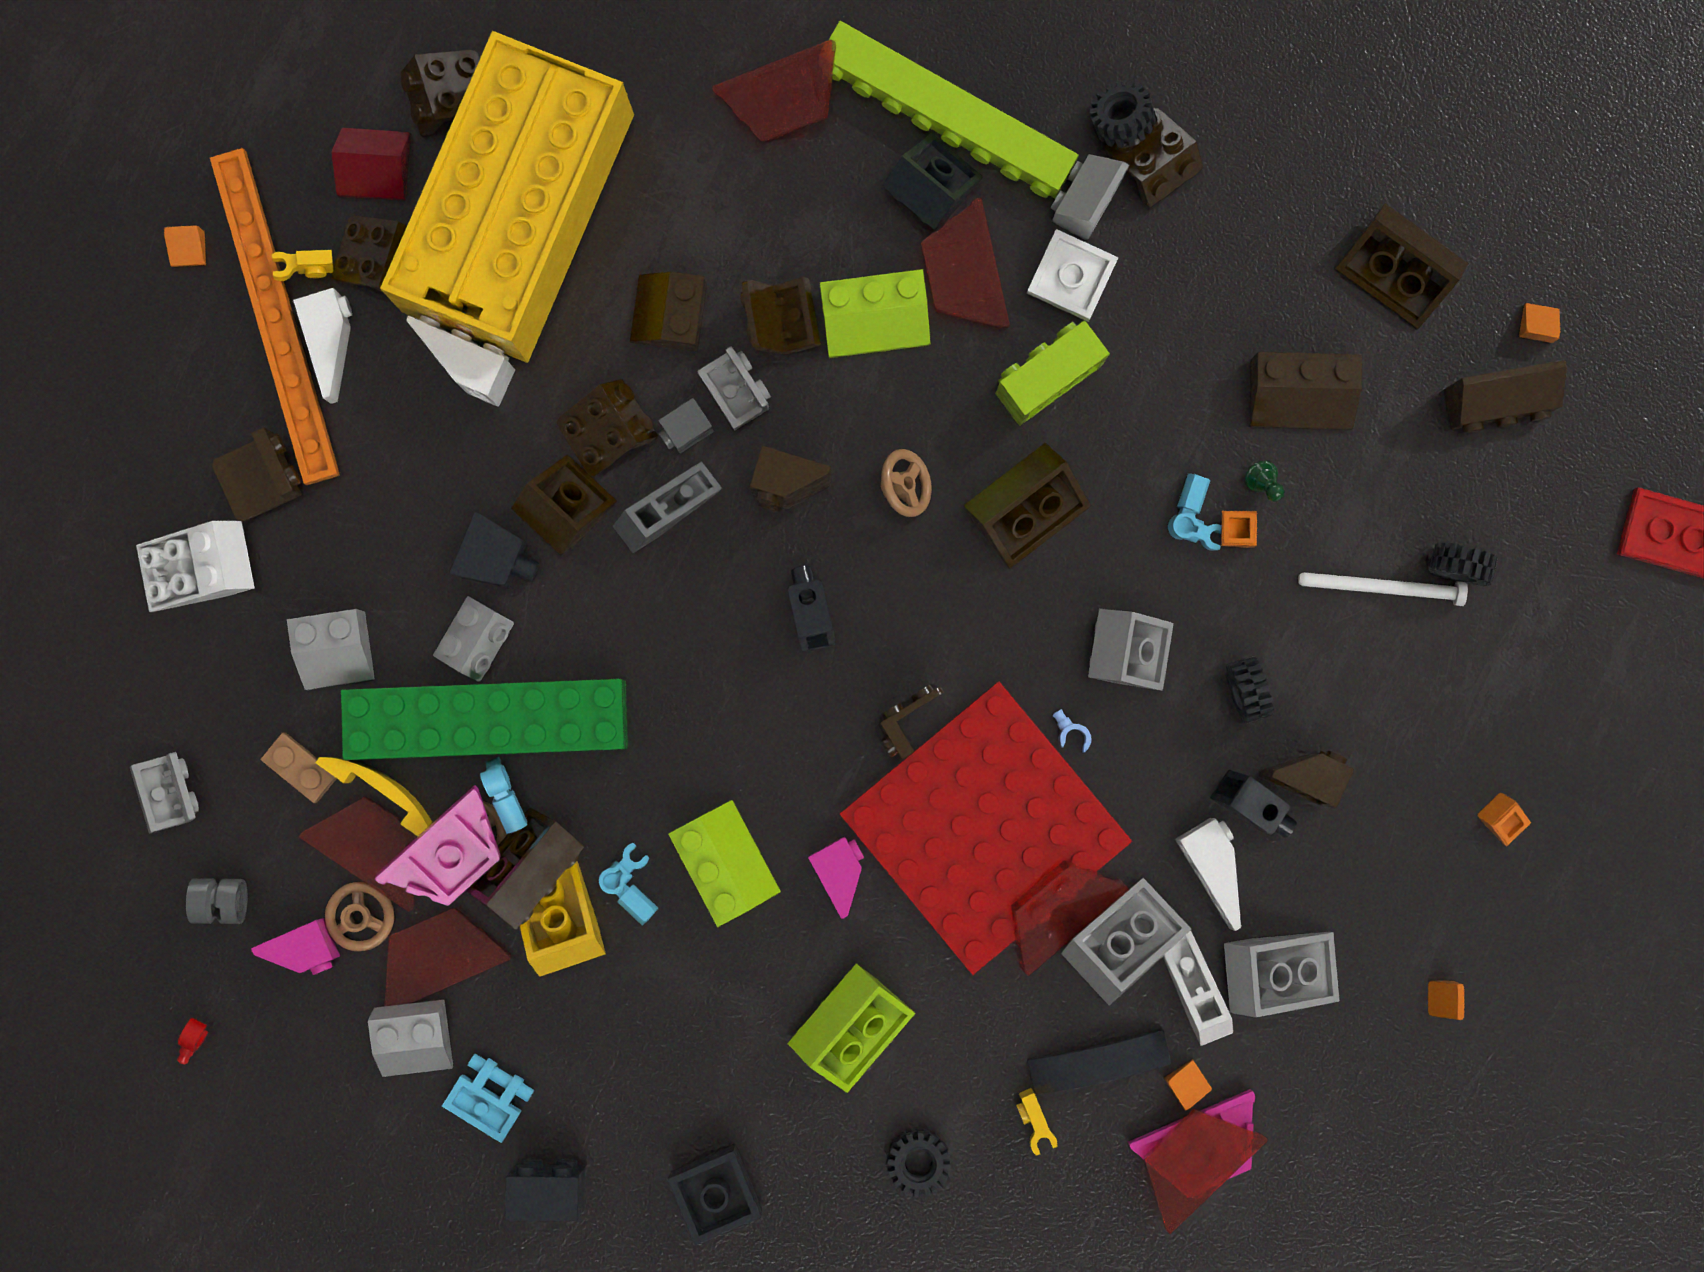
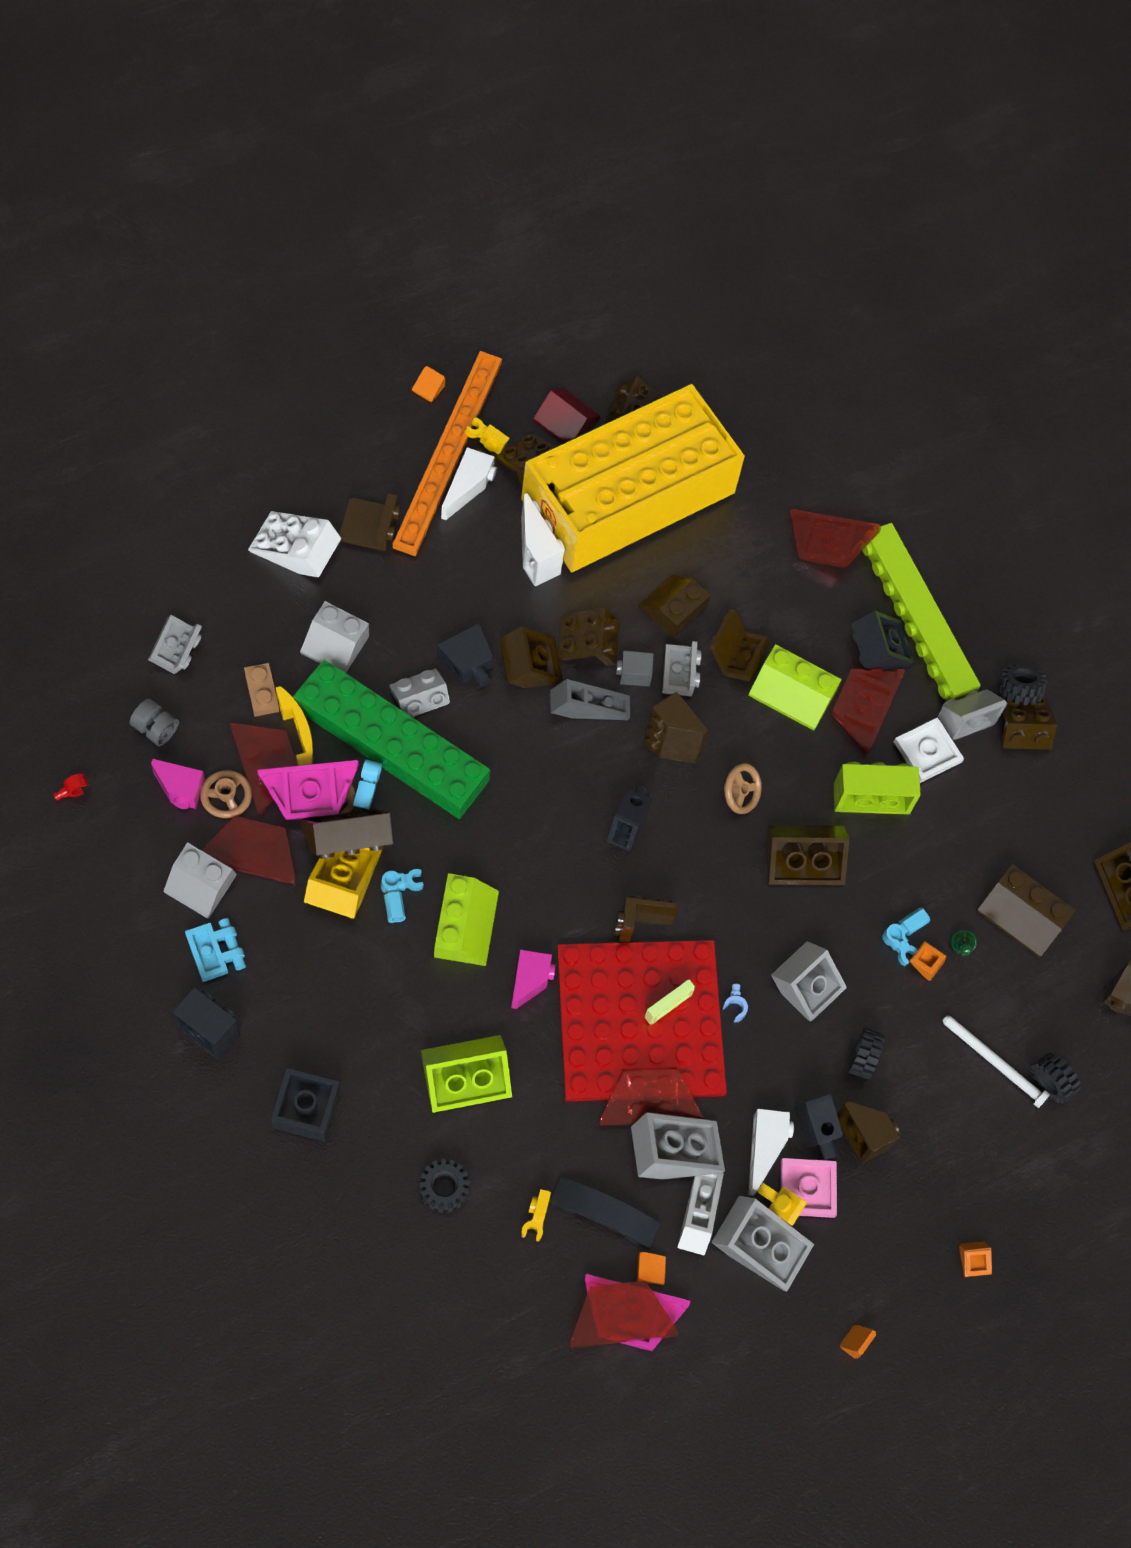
camera: 30 degrees right, 20 degrees down
none -> yellowish green tile [645,980,695,1024]
none -> yellow plate [757,1183,807,1226]
none -> bright pink plate [781,1158,837,1218]

